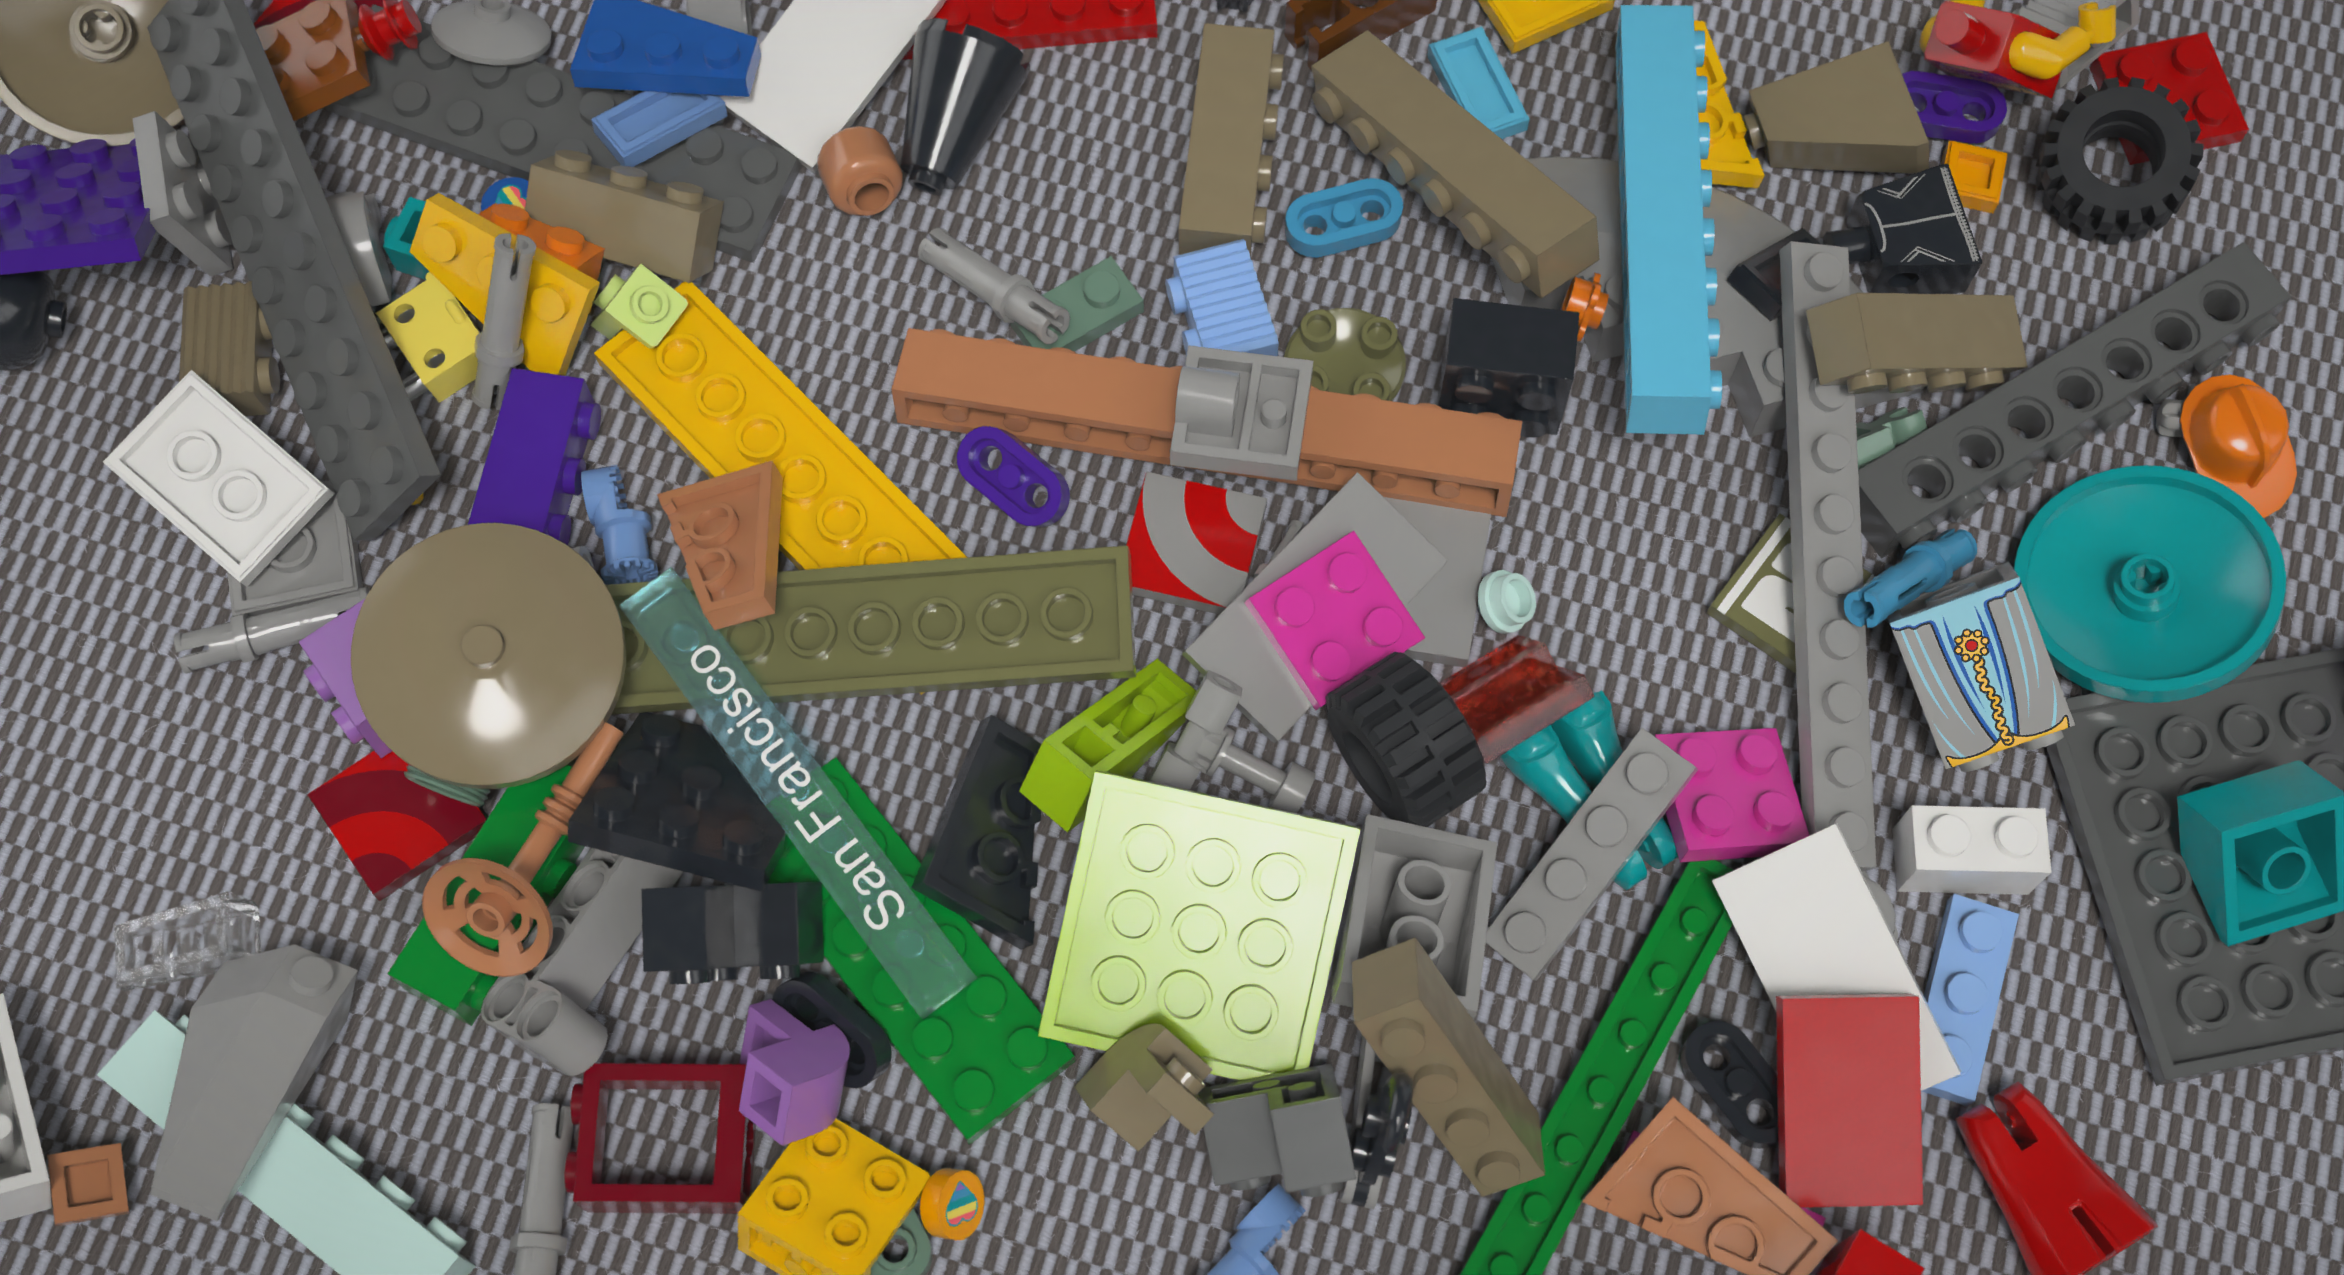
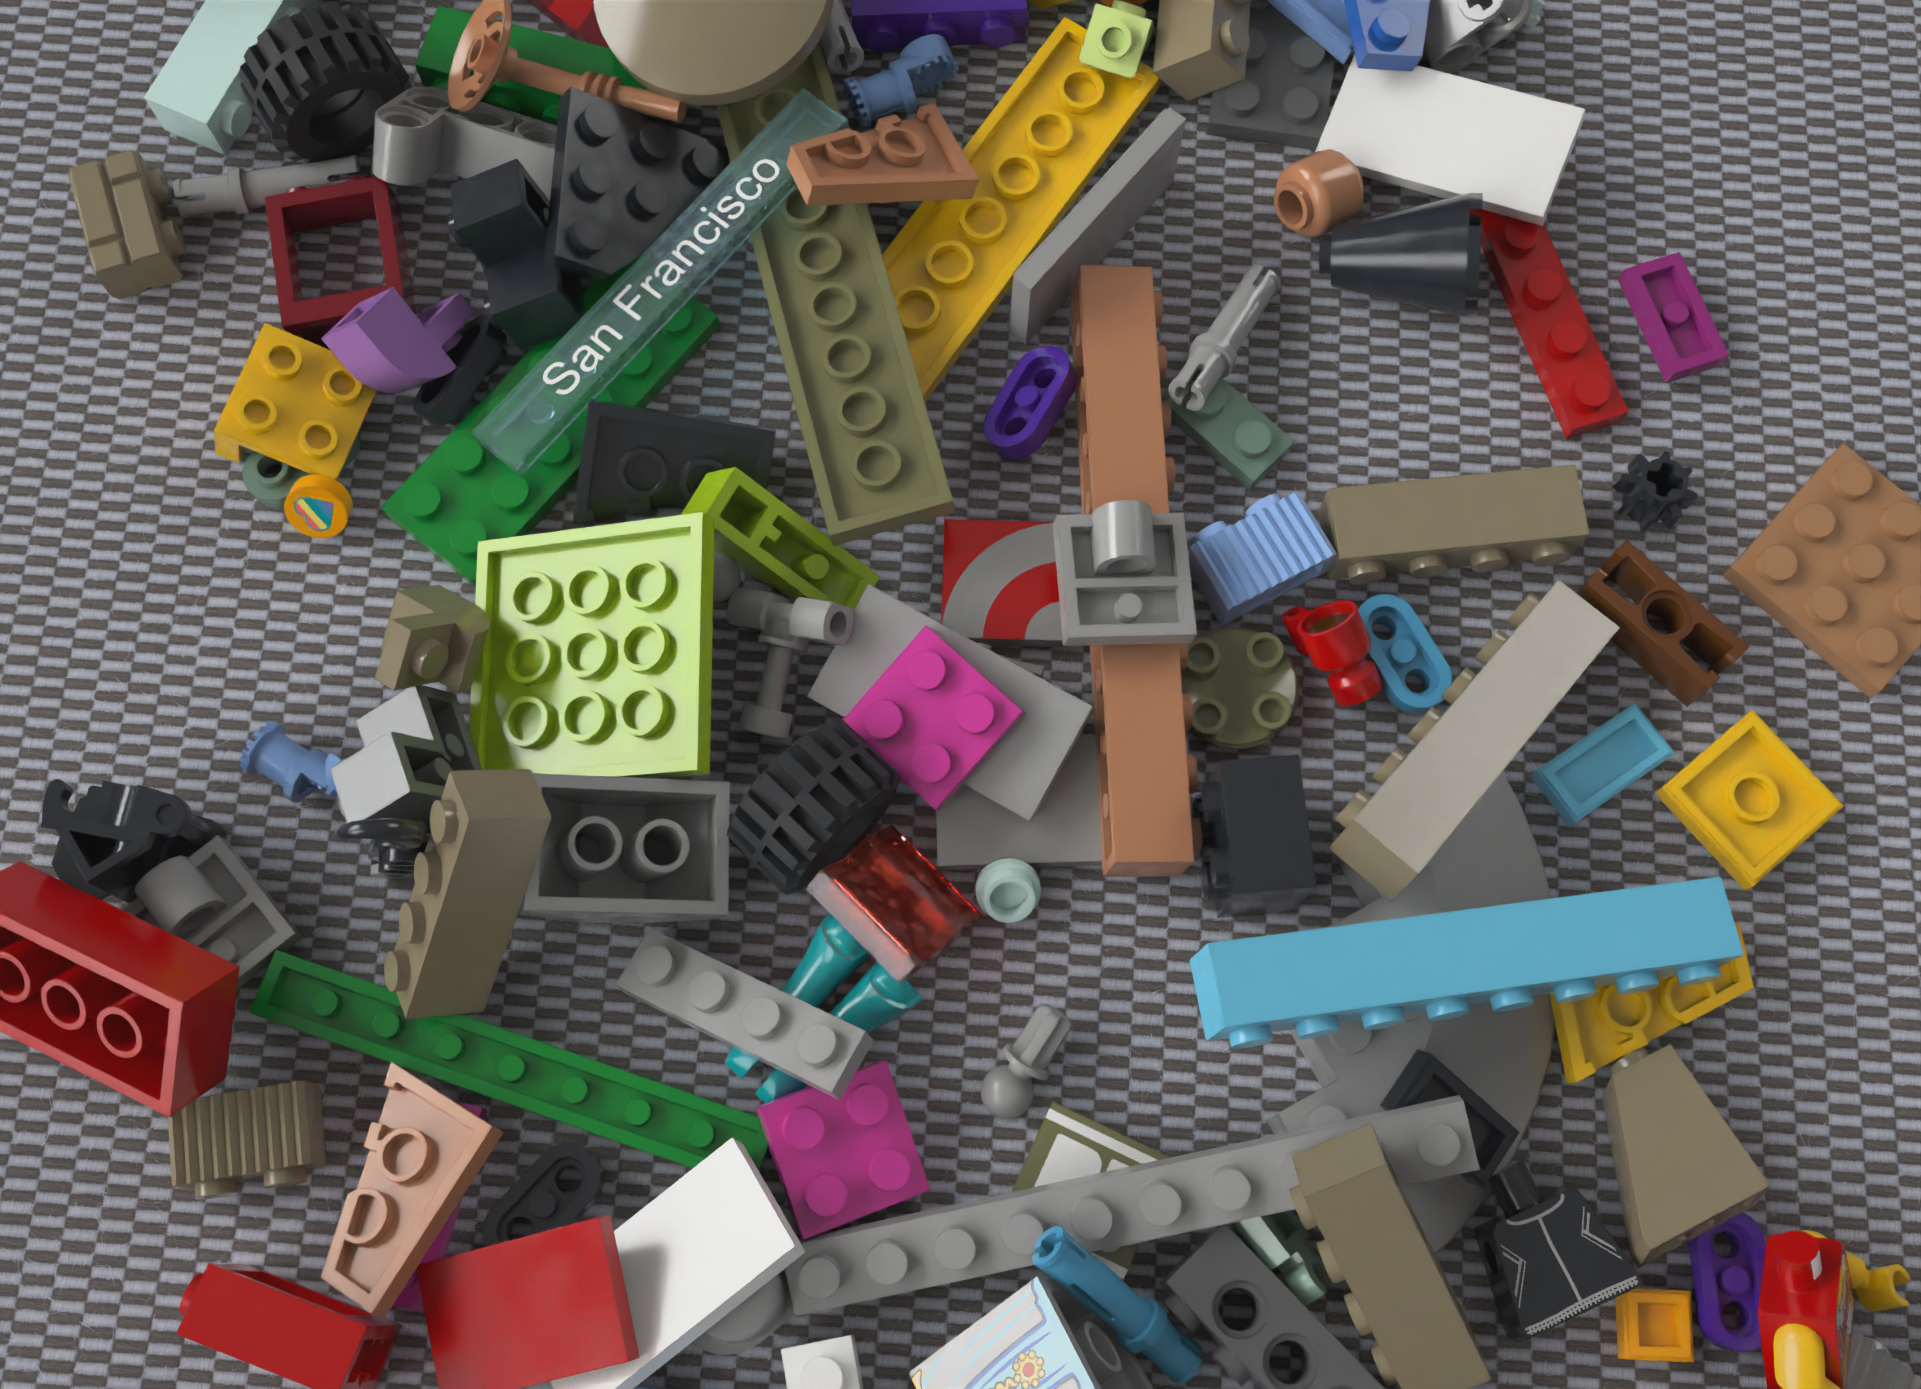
camera: 75 degrees right, 5 degrees up
orange plate [1561,272,1609,342] -> none
none -> black tyre [239,2,412,163]
none -> light grey axle [981,1004,1072,1119]
none -> light grey tile [1009,107,1186,345]
none -> red piece [1282,600,1383,706]

